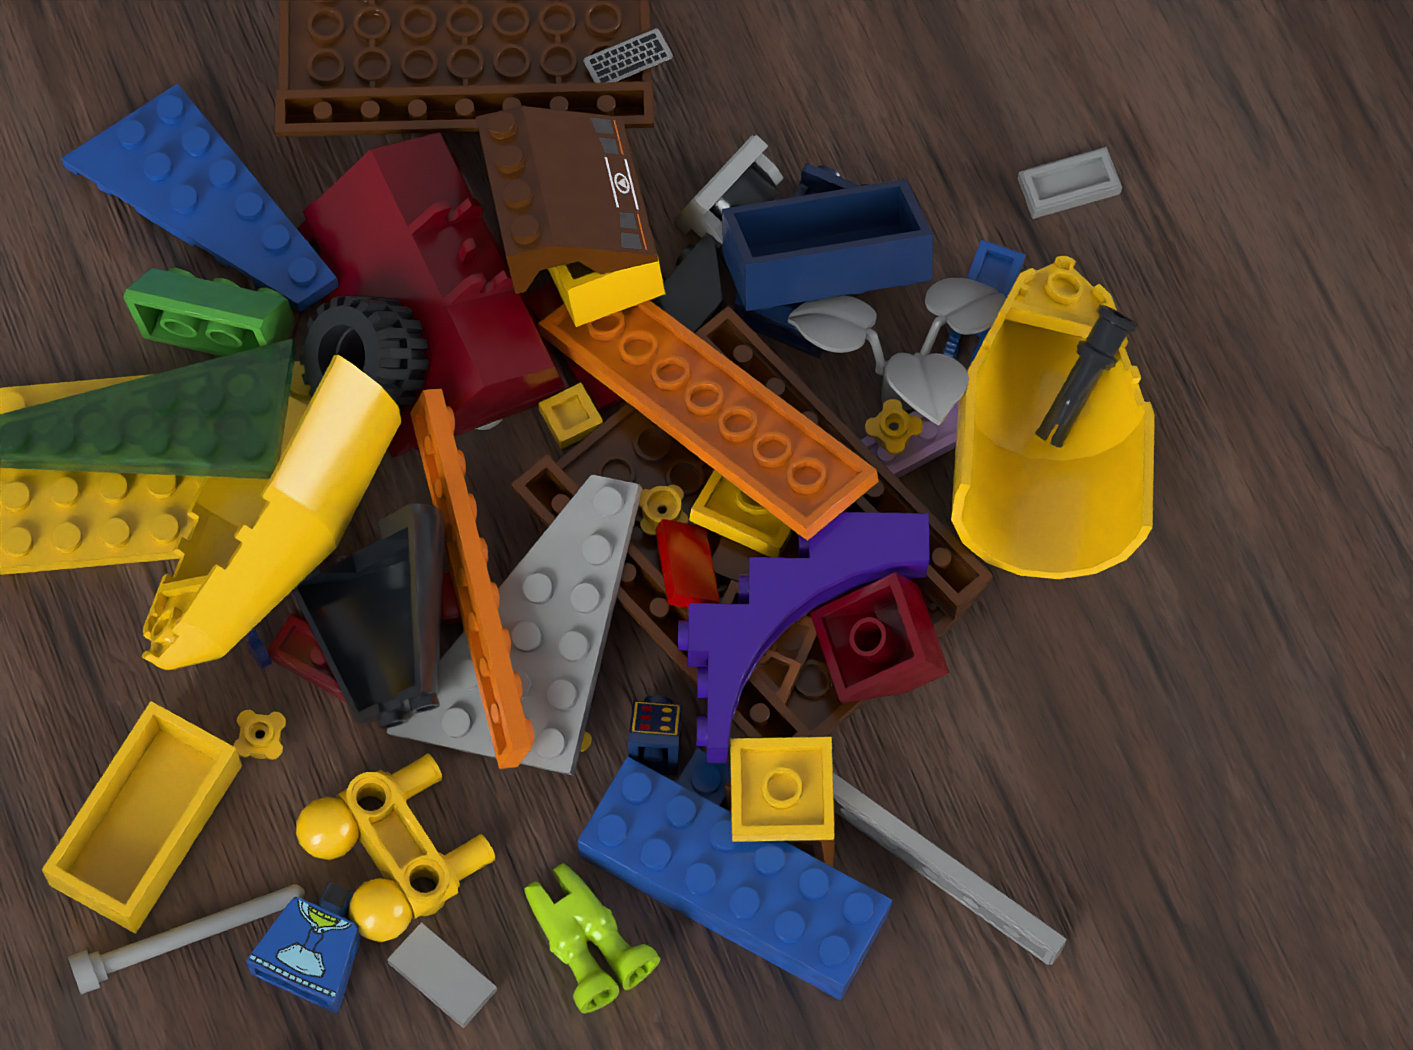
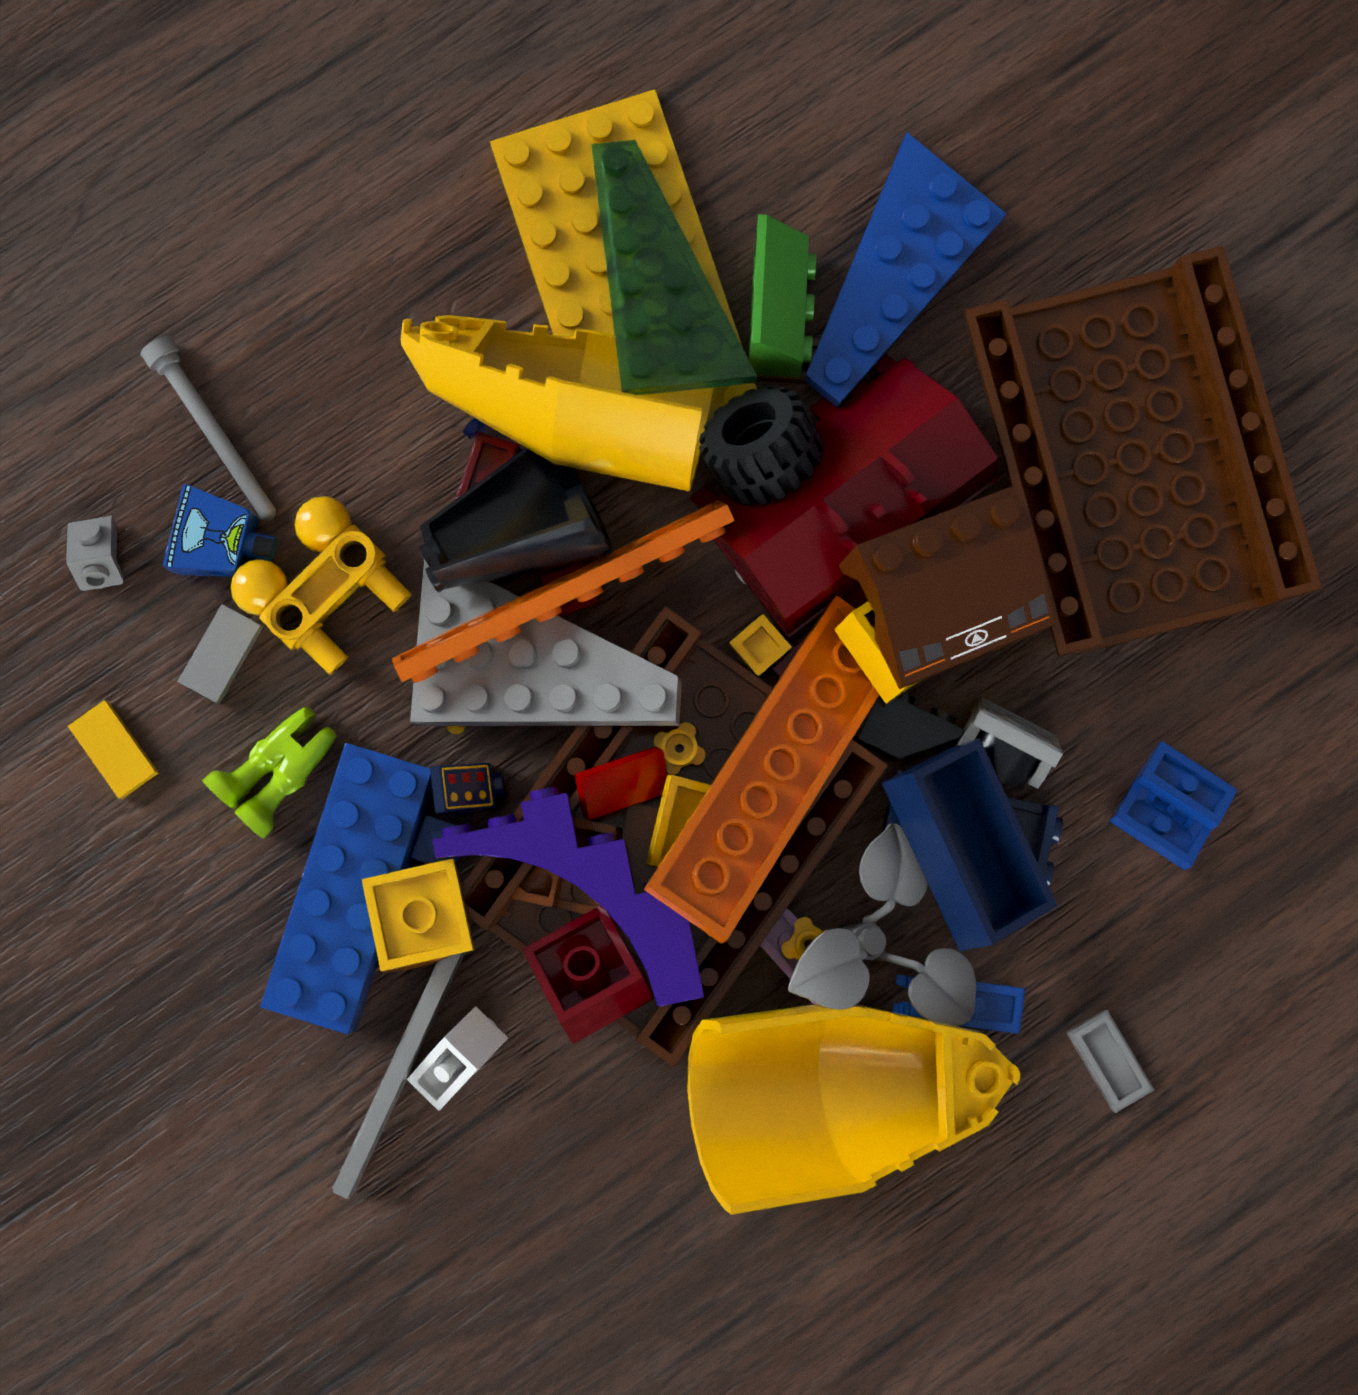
camera: 80 degrees right, 15 degrees up
yellow piece [42,701,242,934] -> none
yellow plate [234,710,286,760] -> none
sticker [584,29,673,83] -> none
black pin [1035,304,1138,448] -> none
none -> white slope [407,1006,508,1111]
none -> blue slope [1109,741,1238,870]

